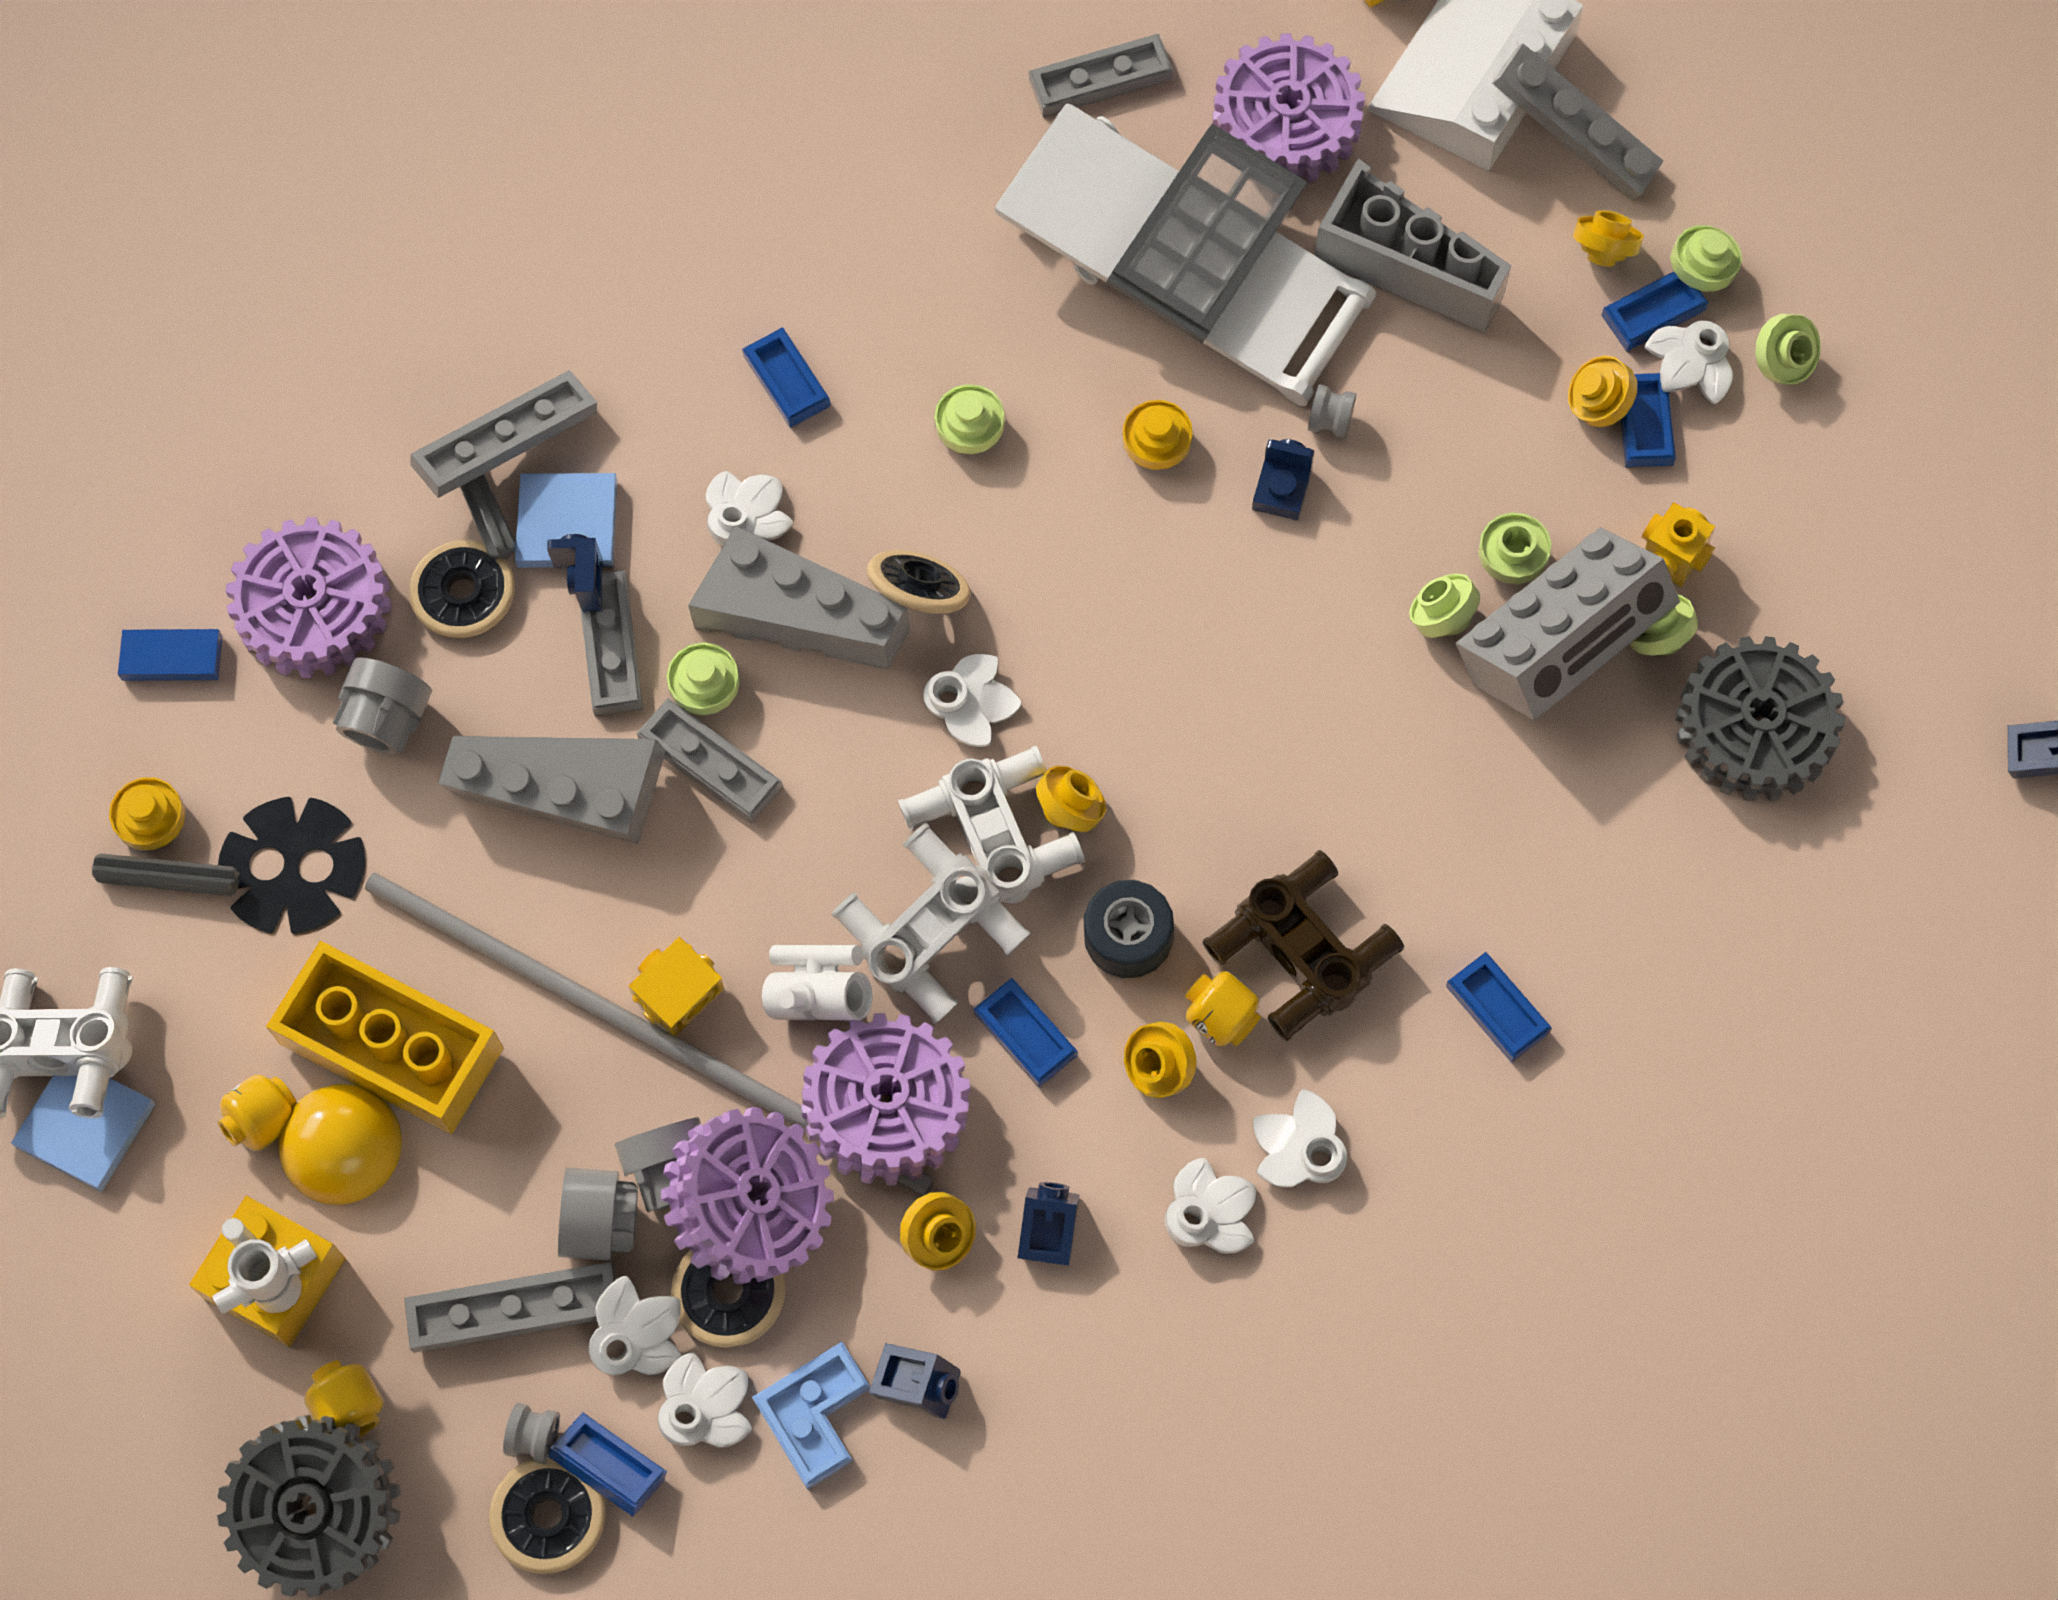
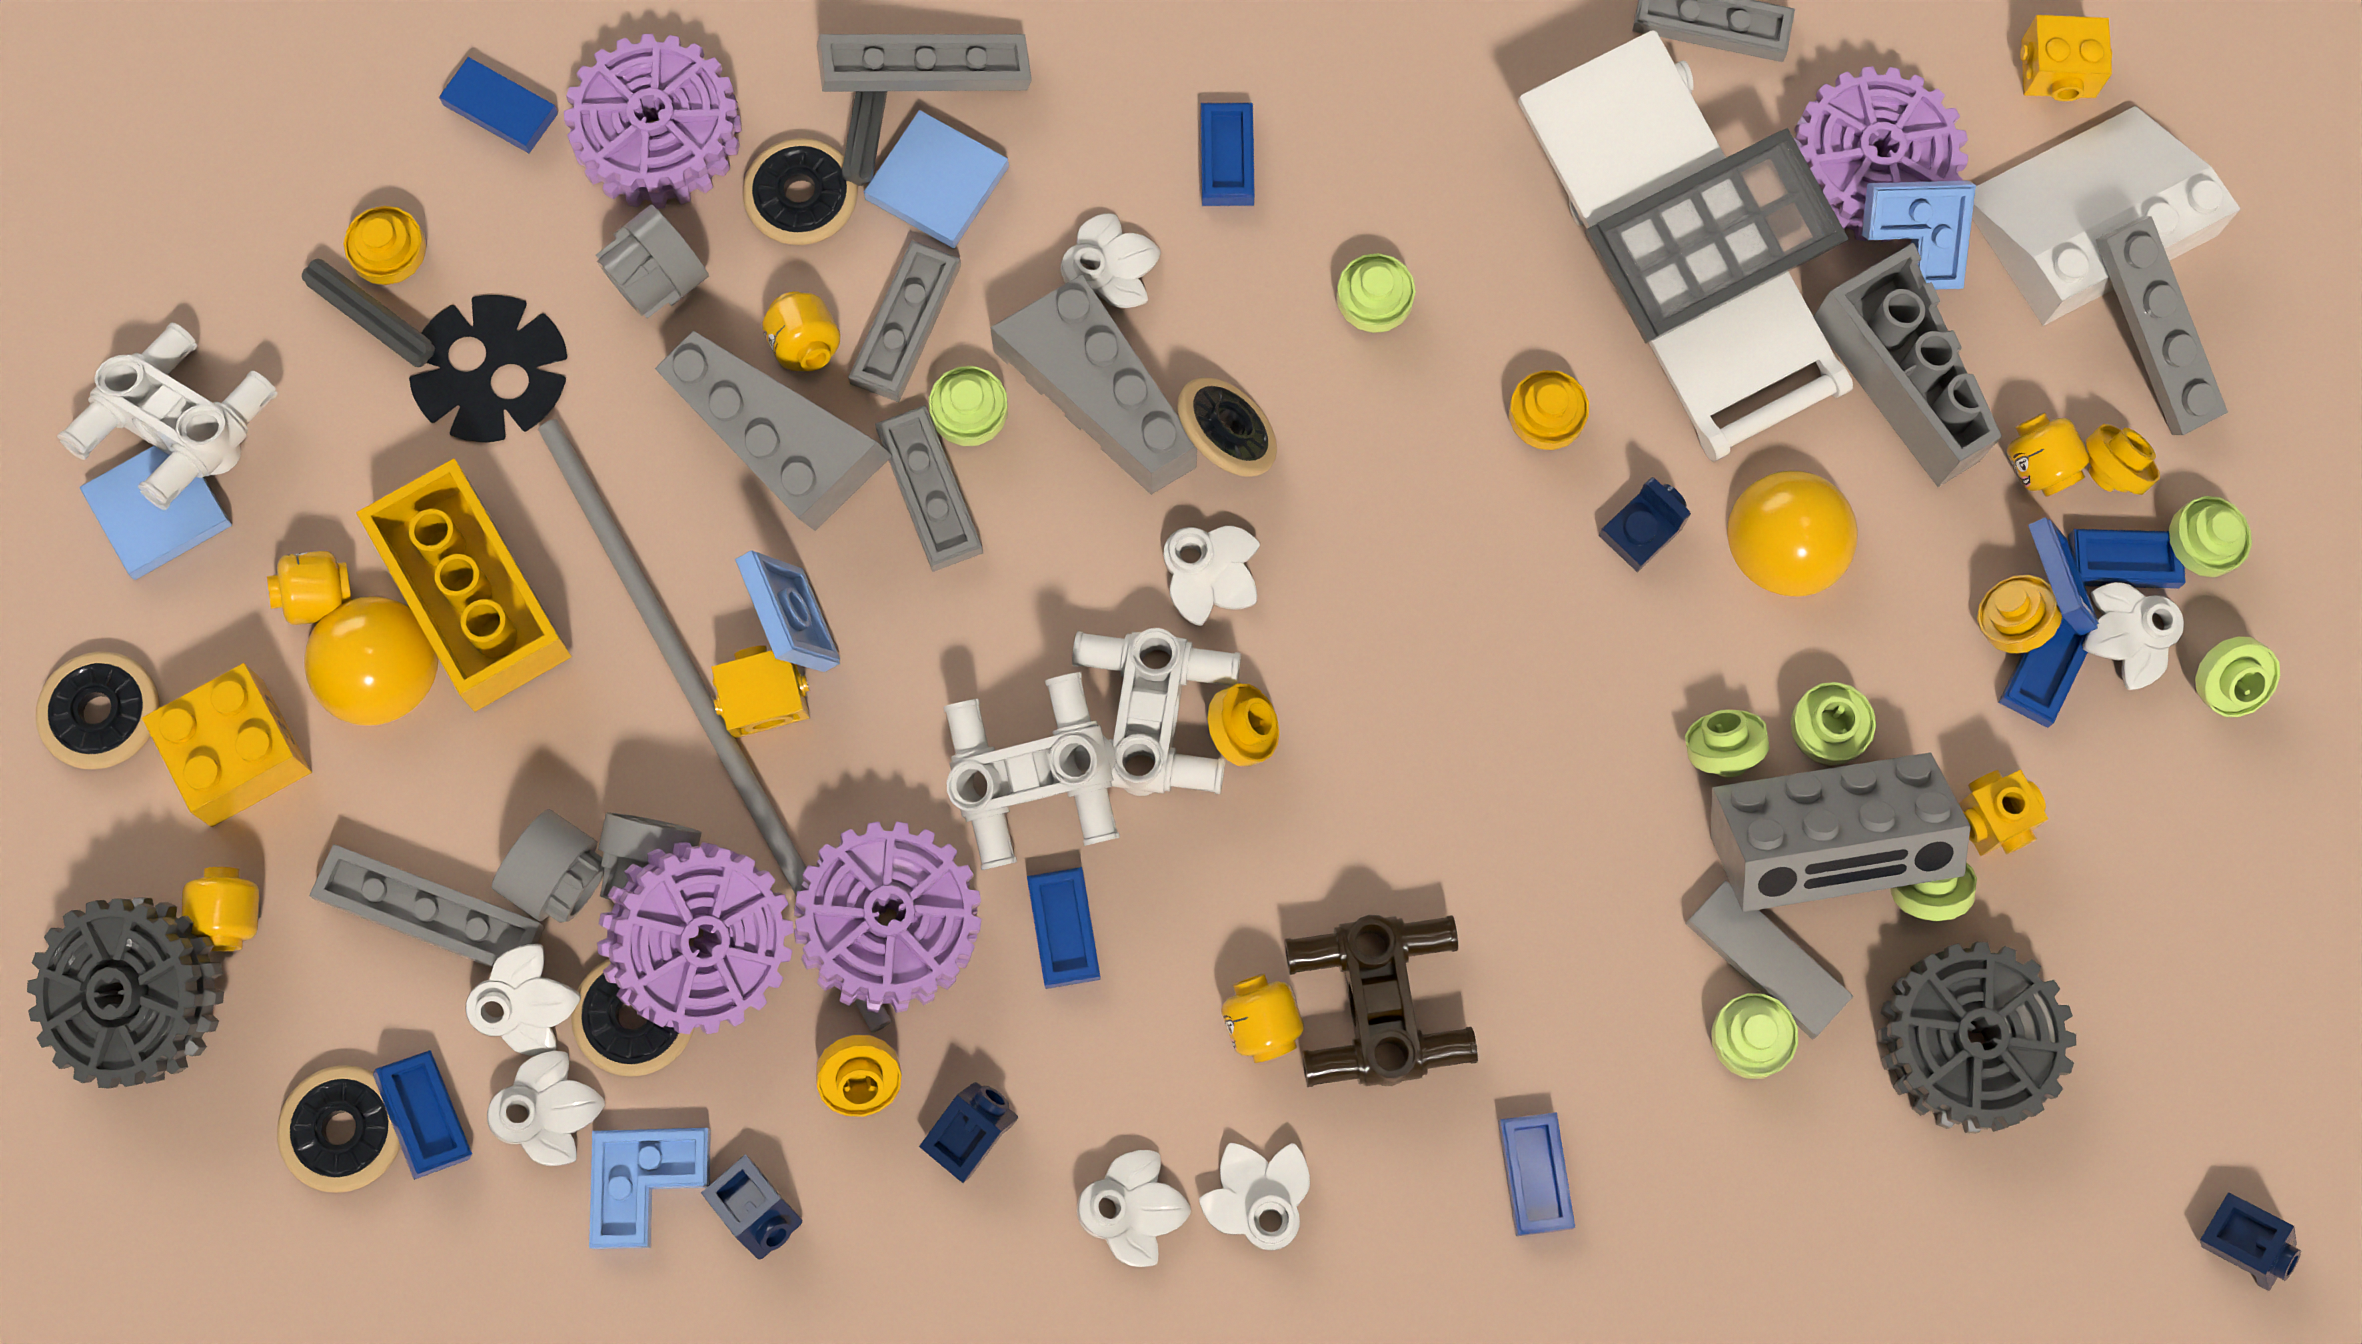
camera: 25 degrees right, 5 degrees up
white pin [212,1218,317,1314] -> none
light grey wheel [503,1403,560,1464] -> none
dark blue bracket [547,534,603,612] -> none
white pin [762,945,873,1021] -> none
black wheel [1084,880,1174,978] -> none
yellow plate [1124,1021,1197,1098] -> none
light grey wheel [1308,384,1357,440] -> none
none -> wheel [35,651,159,769]
none -> light blue tile [735,550,840,672]
none -> yellow head [762,291,841,371]
none -> light grey tile [1685,880,1853,1040]
none -> yellowish green plate [1711,993,1798,1079]
none -> yellow piece [1727,471,1858,596]
none -> light blue tile [1862,180,1976,290]
none -> yellow head [2007,412,2090,497]
none -> tile [2028,517,2099,636]

